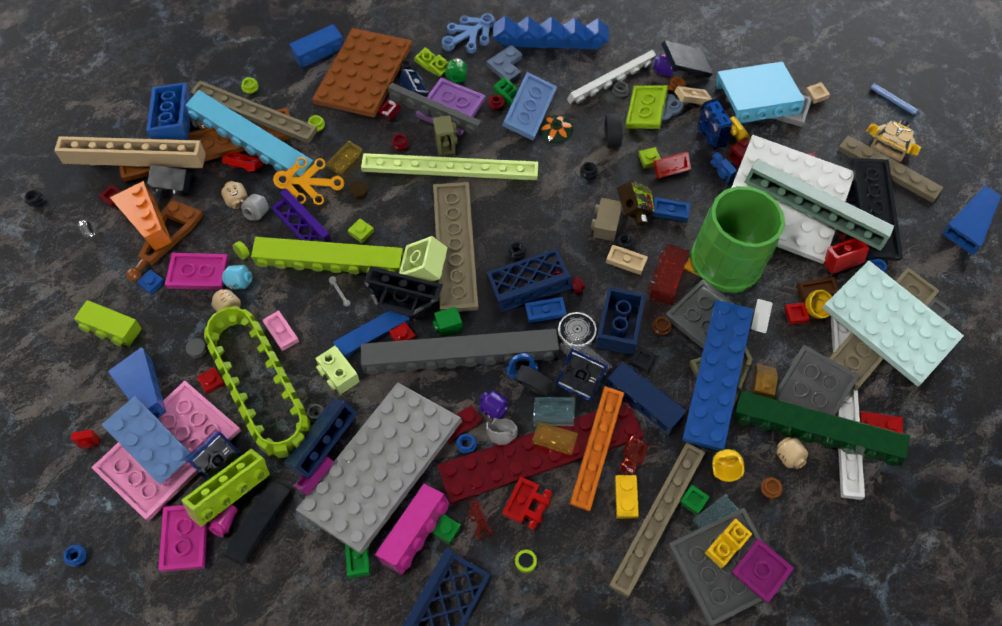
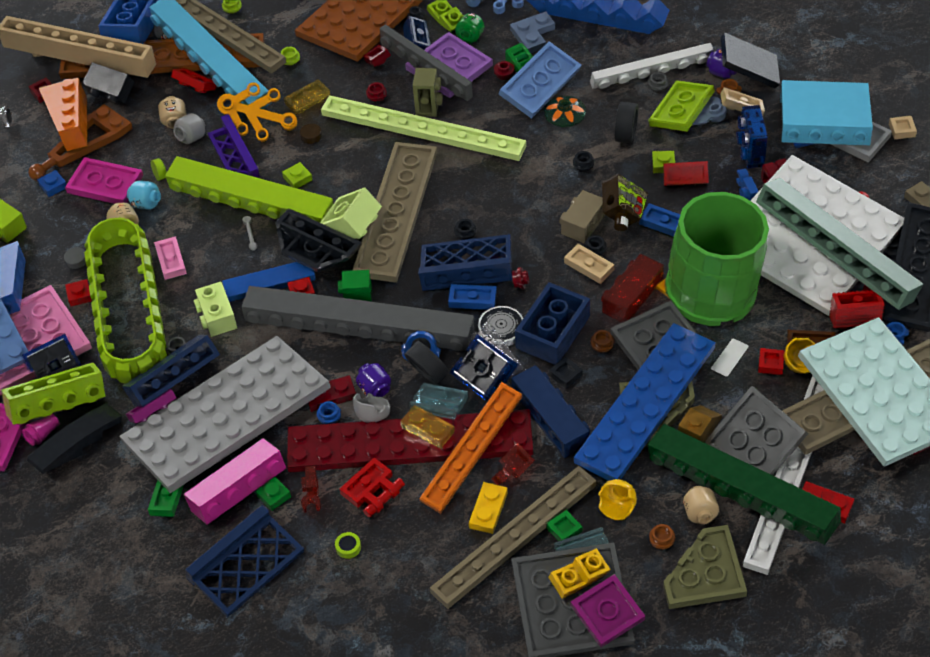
camera: 20 degrees right, 10 degrees down
yellow slope [729,116,750,142] -> none
none -> olive plate [663,525,747,609]

